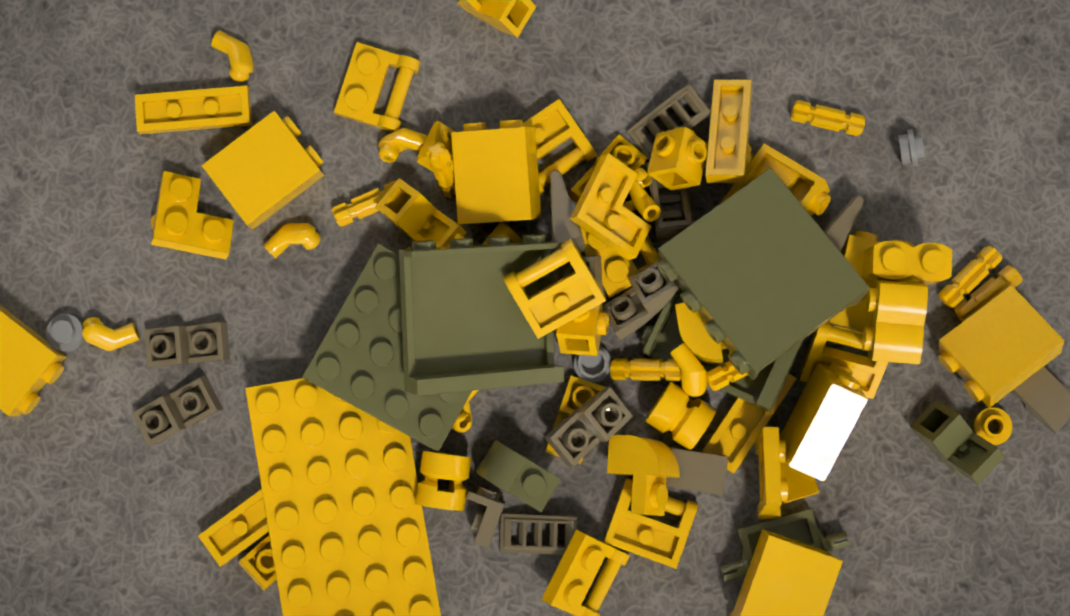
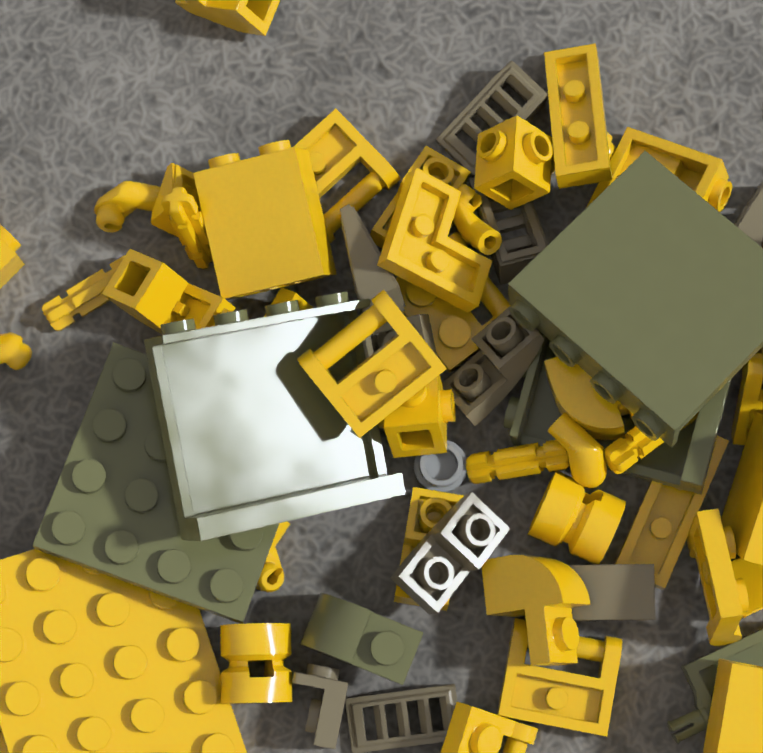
camera: 15 degrees left, 5 degrees down
yellow plate [334,42,421,132] -> none
yellow axle [791,100,865,136] -> none

